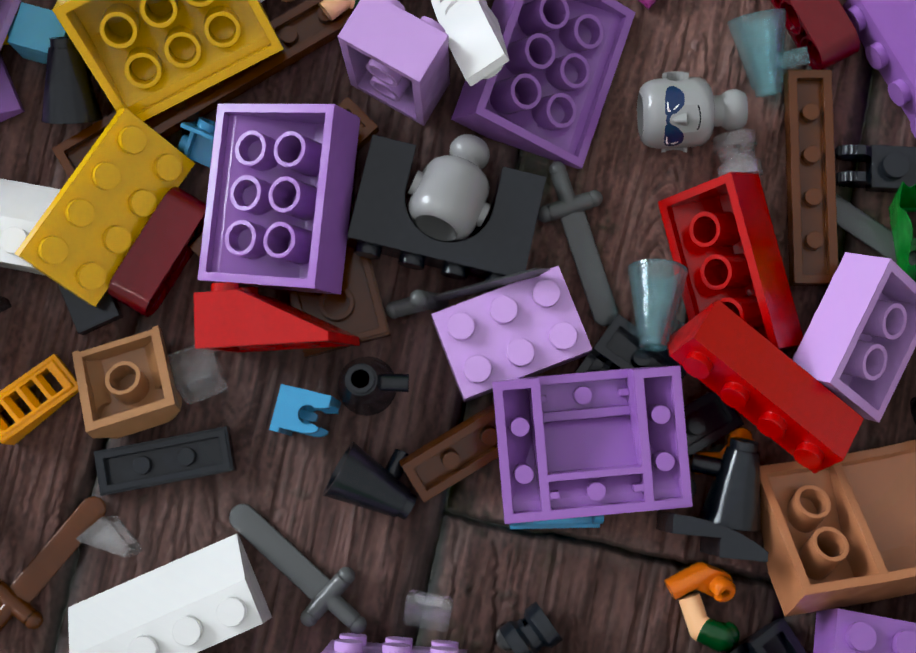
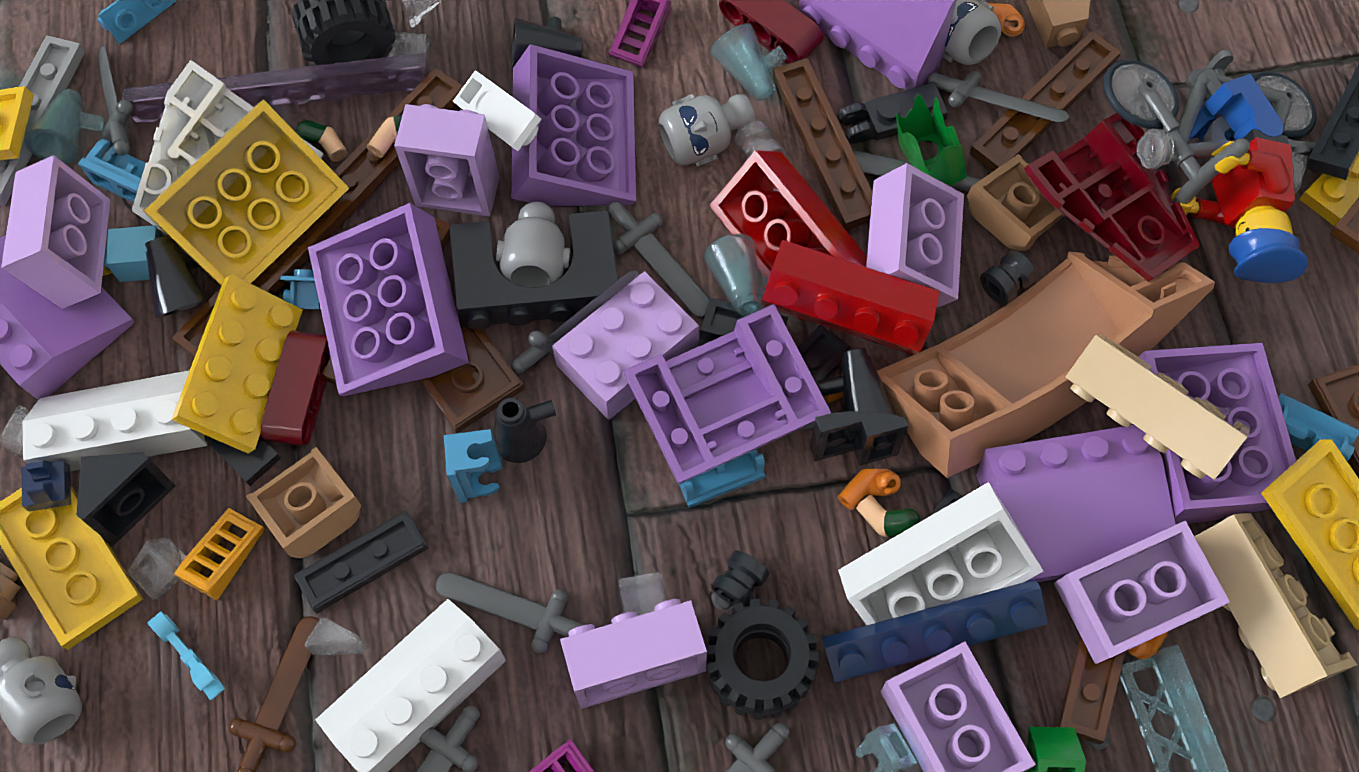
camera: 20 degrees left, 15 degrees down
clear slope [169,345,228,404] -> none
red slope [193,282,360,353] -> none
black piece [323,442,417,520] -> none
reddish brown plate [399,403,498,502] -> none

